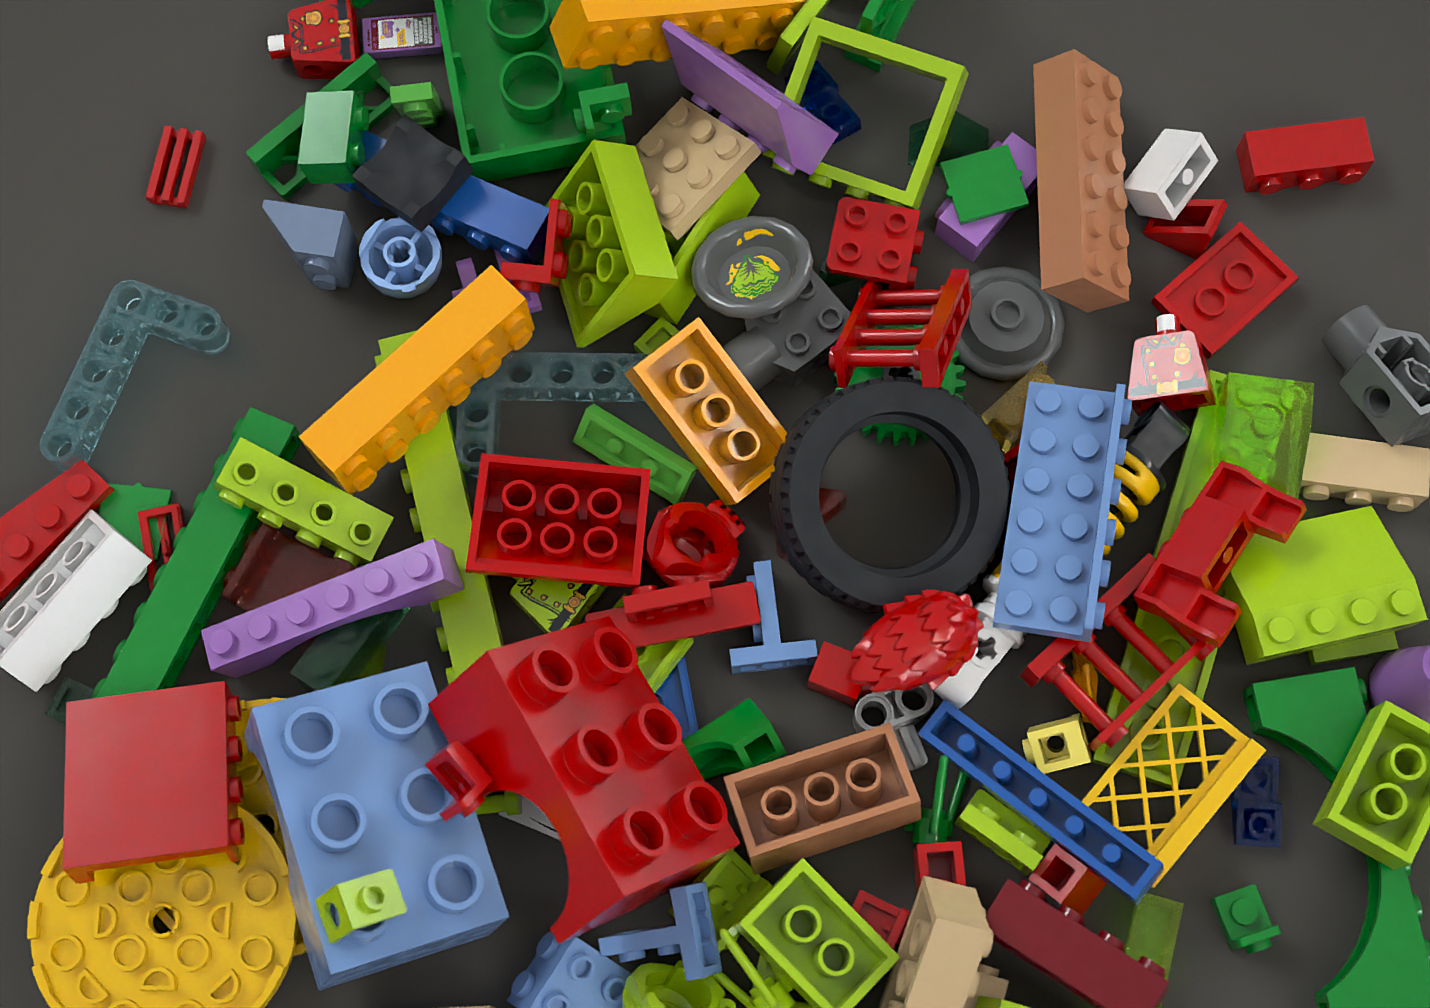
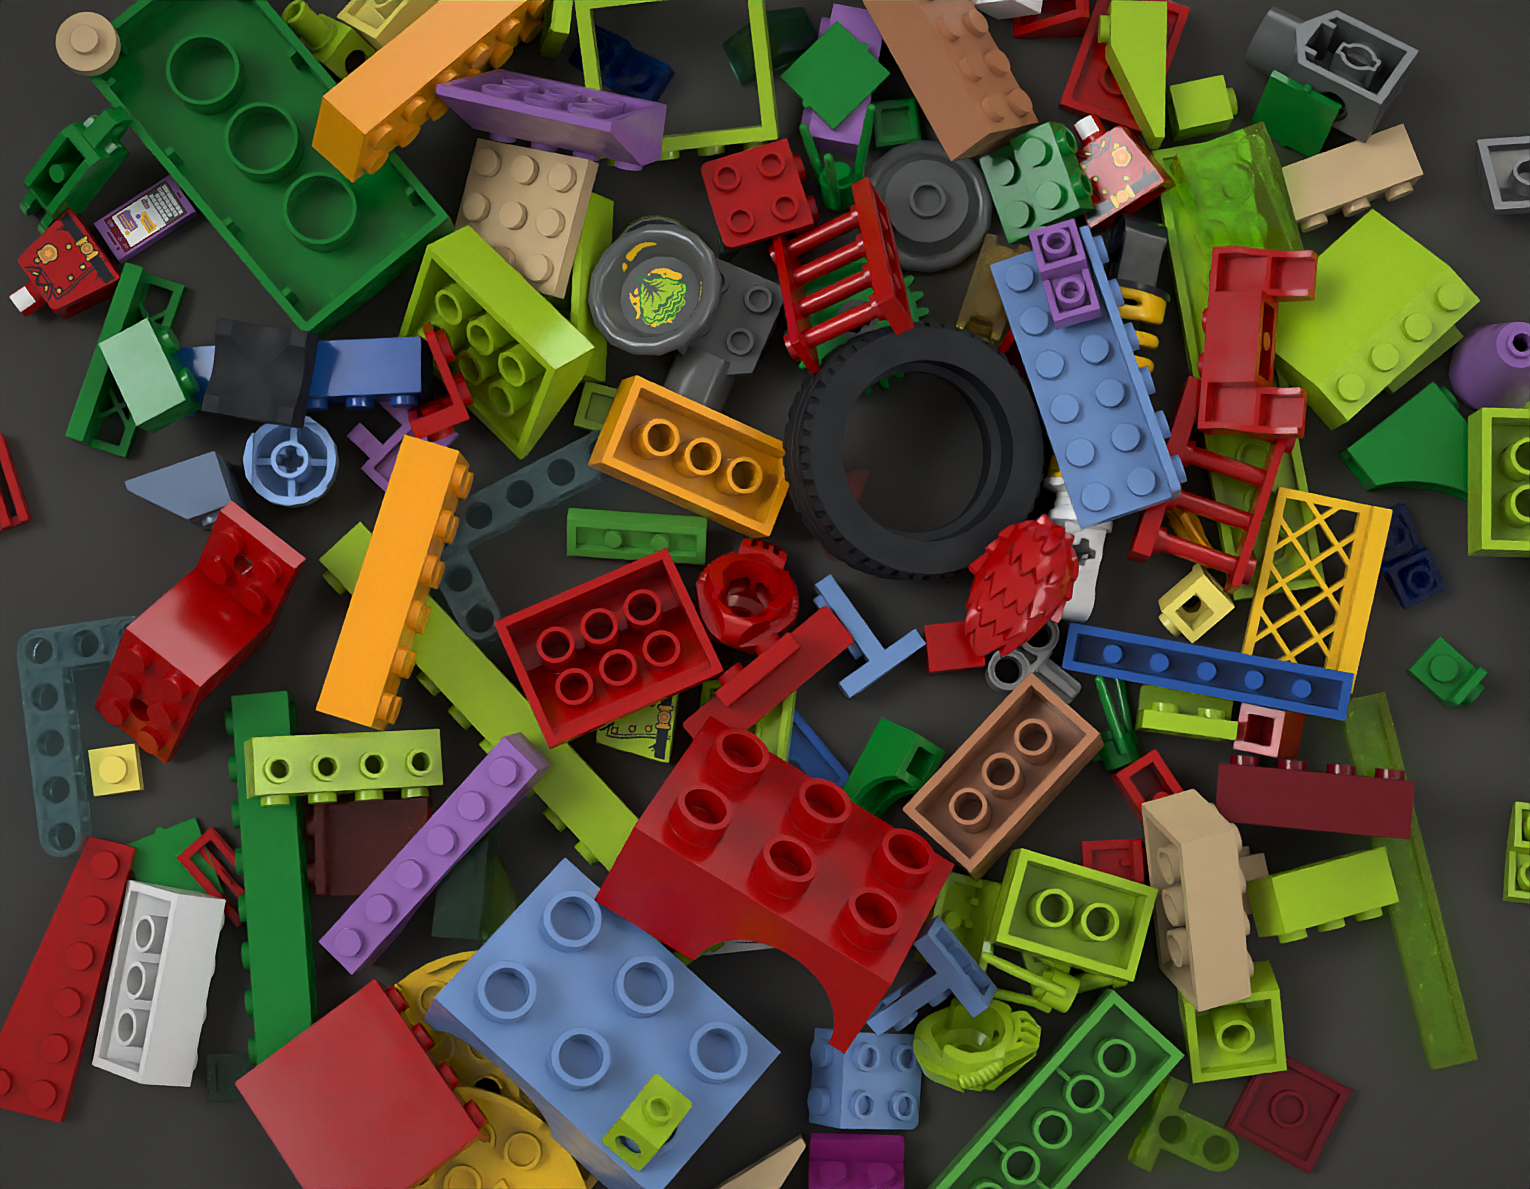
camera: 30 degrees left, 10 degrees up
bright green plate [389,82,446,128] -> none
red bracket [424,739,493,821] -> none
green bracket [573,82,632,145] -> none
none -> light yellow plate [88,743,144,797]
none -> red bracket [94,501,306,764]
none -> green plant [799,104,876,211]
none -> green tile [871,97,922,151]
none -> green plate [979,121,1095,245]
none -> medium lavender slope [1028,219,1102,330]
none -> lime slope [1098,0,1167,149]
none -> lime brick [1165,75,1238,142]
none -> green piece [1250,70,1342,158]

